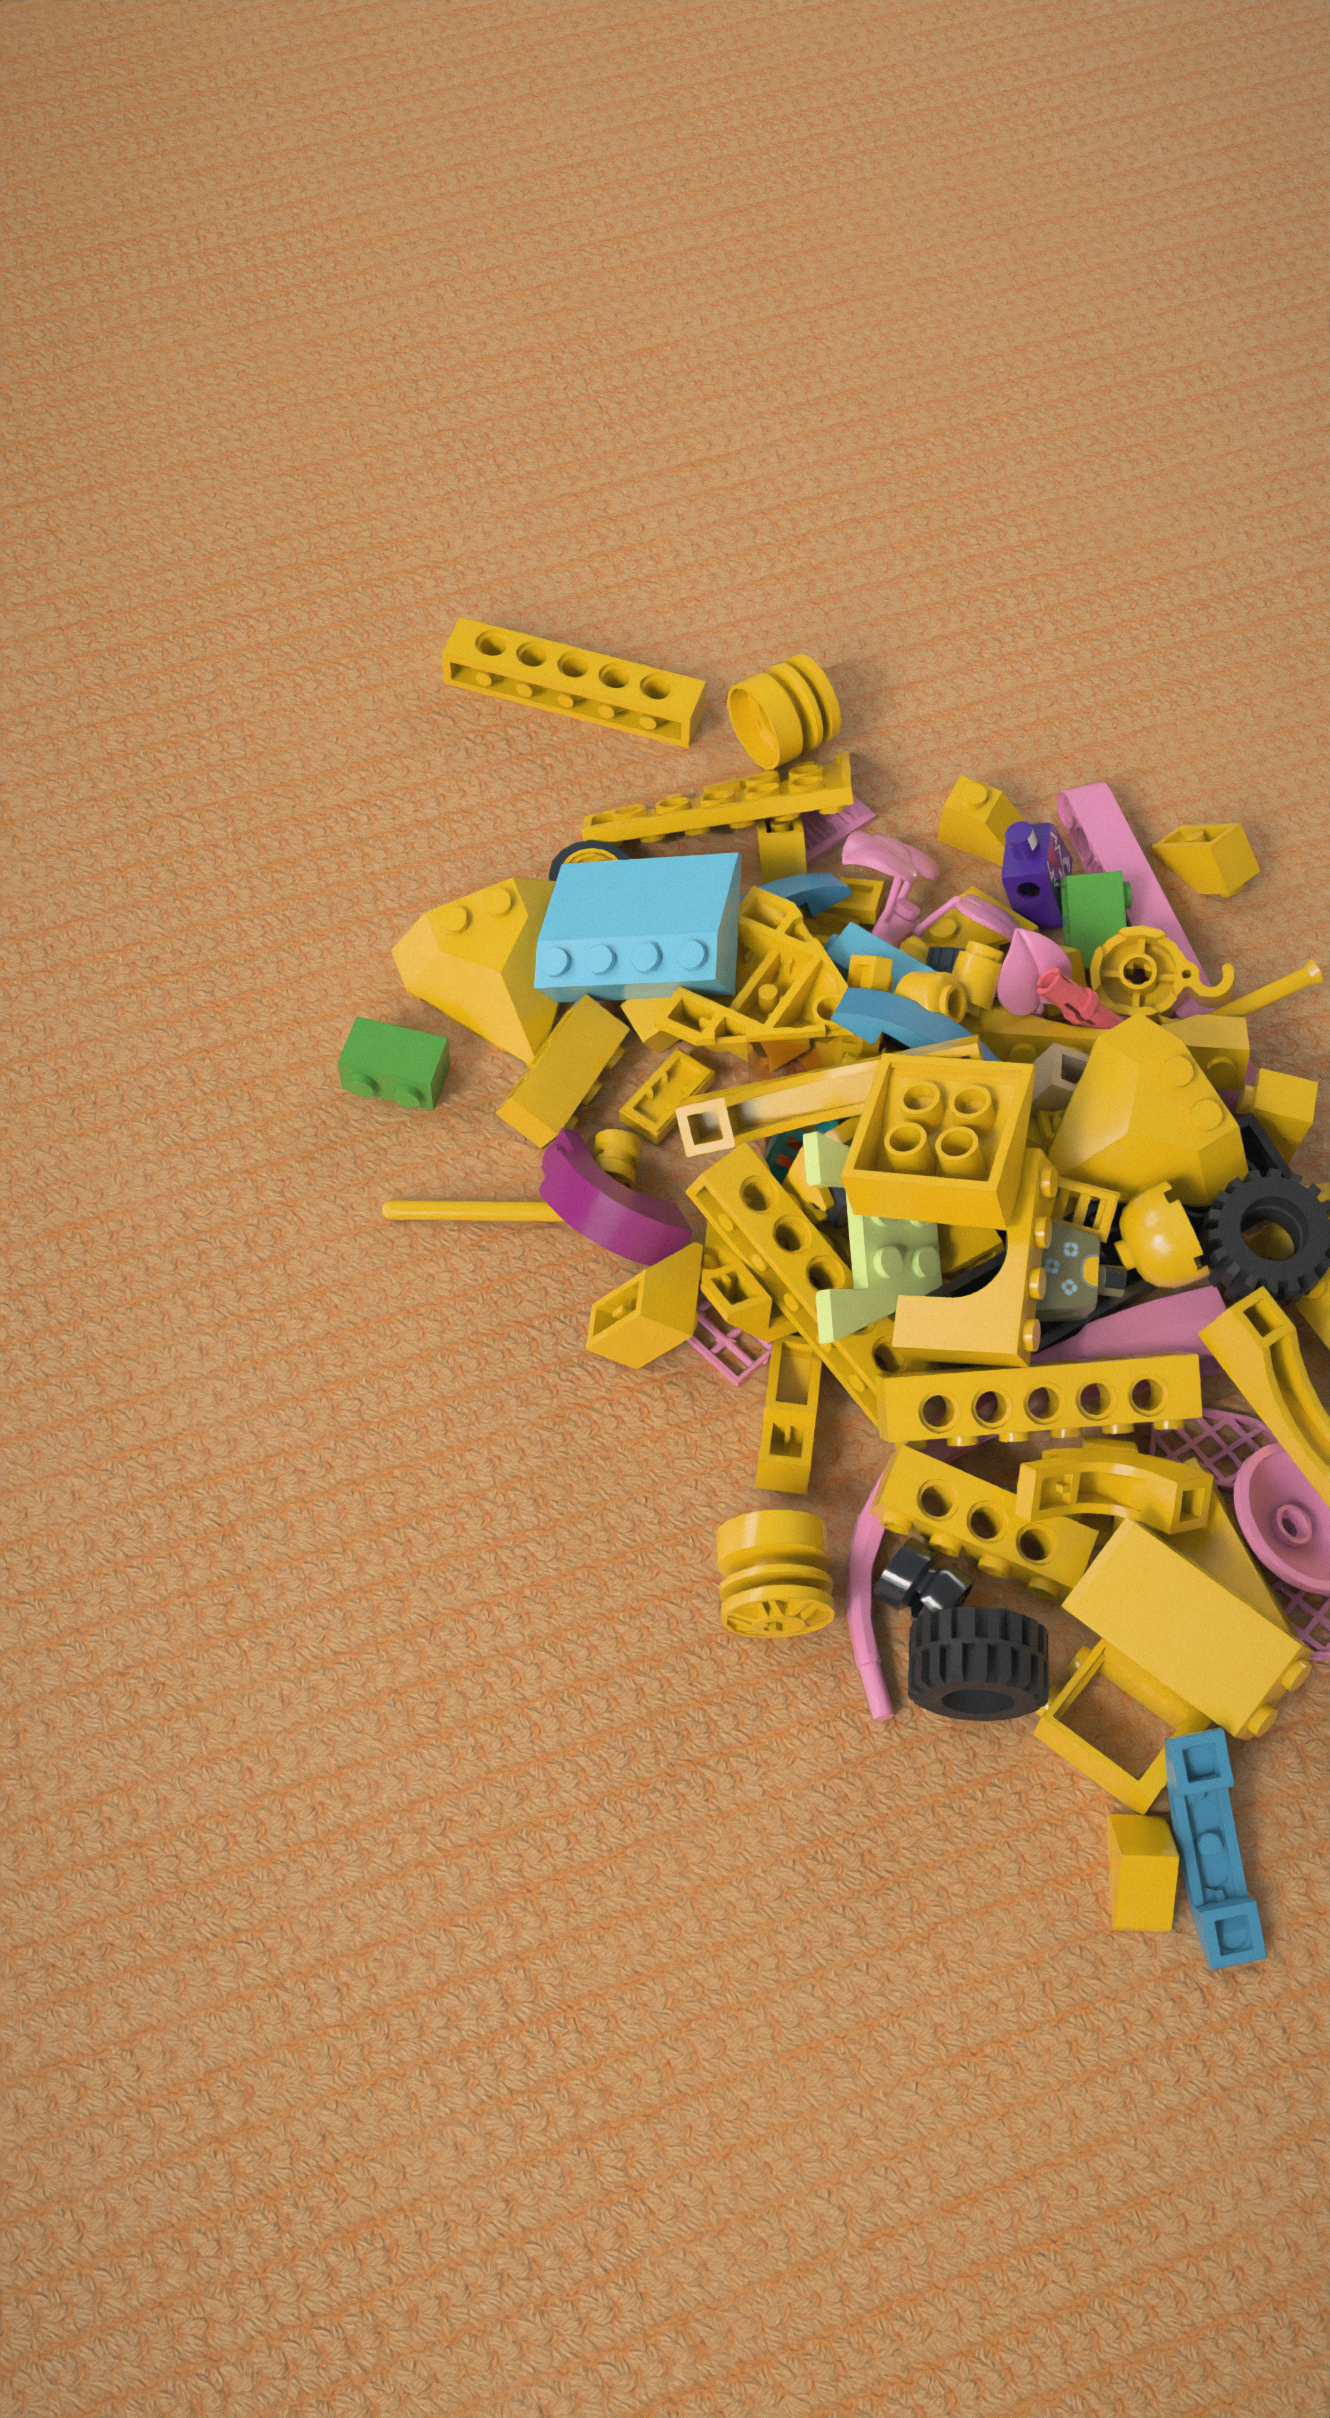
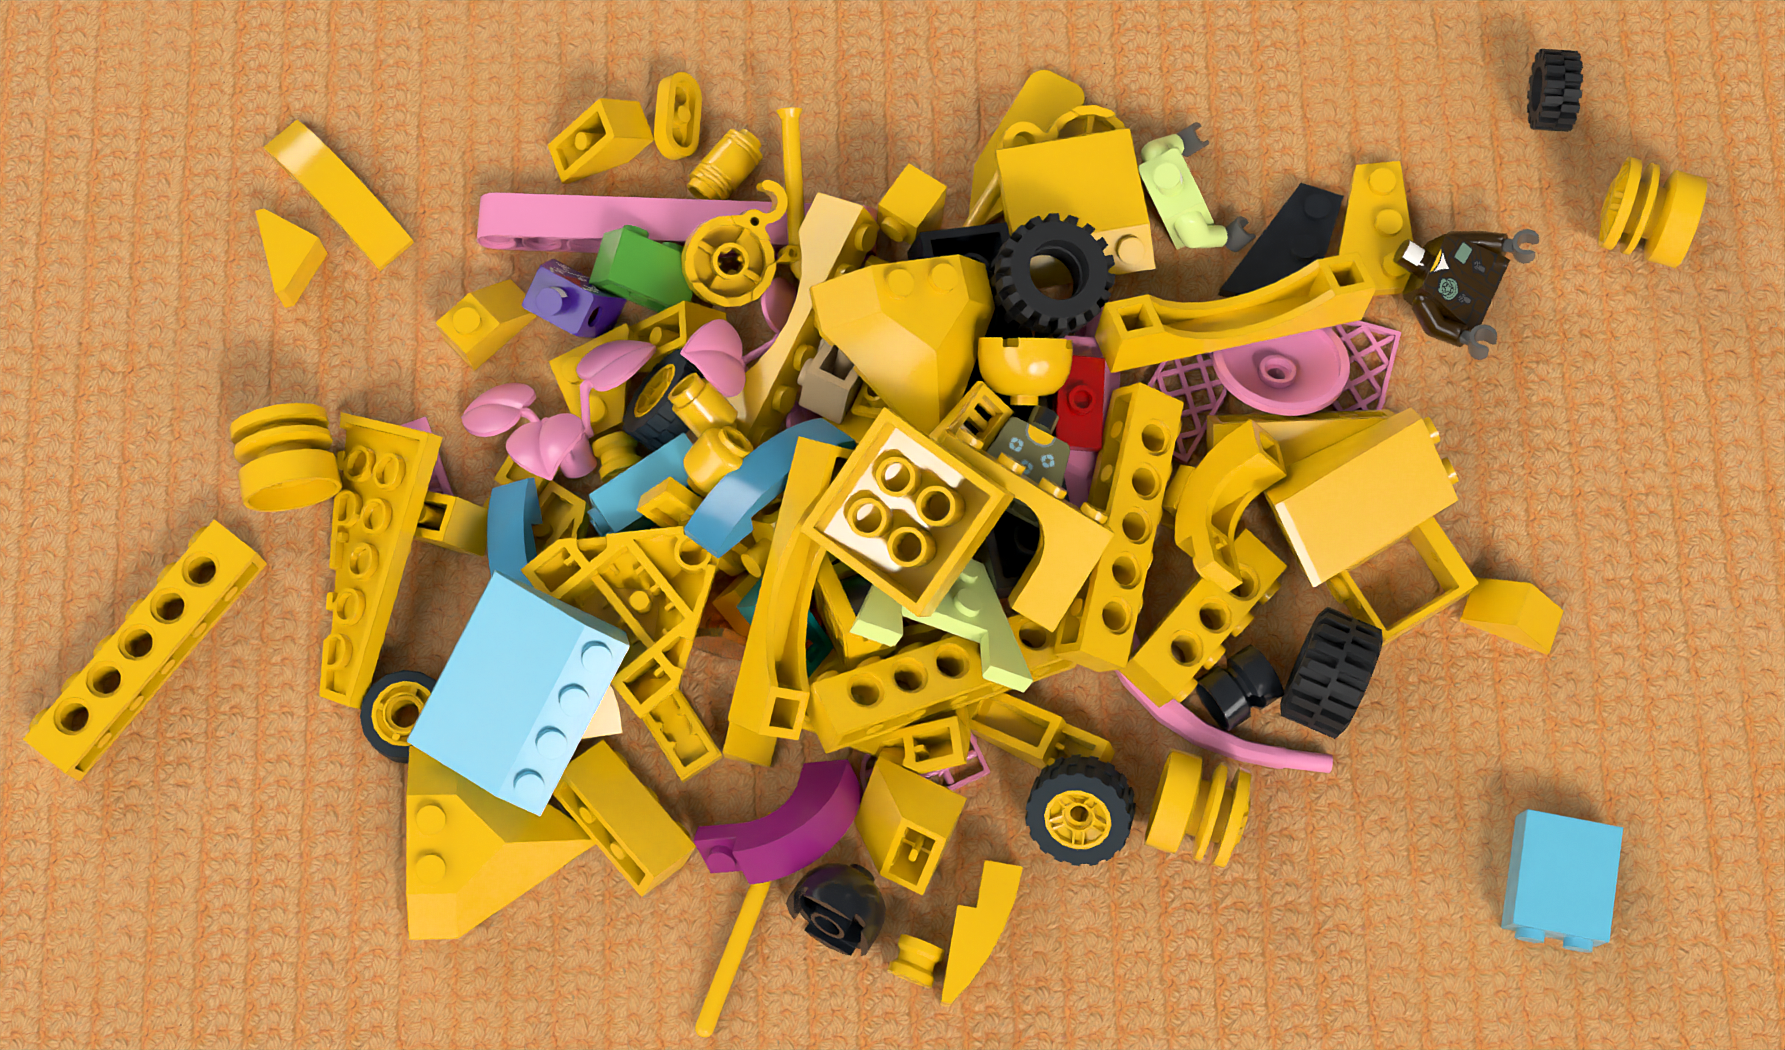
camera: 70 degrees left, 15 degrees up
bright green brick [338,1016,451,1110] -> none
yellow wheel [593,1129,643,1190] -> none
coral pin [1036,967,1125,1029] -> none
dark azure slope [1165,1728,1267,1970] -> none
none -> yellow slope [255,208,328,308]
none -> yellow slope [263,119,414,271]
none -> yellow plate [654,72,702,160]
none -> yellow head [687,129,763,200]
none -> yellow slope [723,722,778,768]
none -> black cylinder [786,863,886,956]
none -> yellow wheel [887,934,945,988]
none -> yellow slope [940,860,1023,1007]
none -> black wheel [1025,754,1136,866]
none -> red plate [1053,355,1105,453]
none -> medium azure brick [1501,809,1623,953]

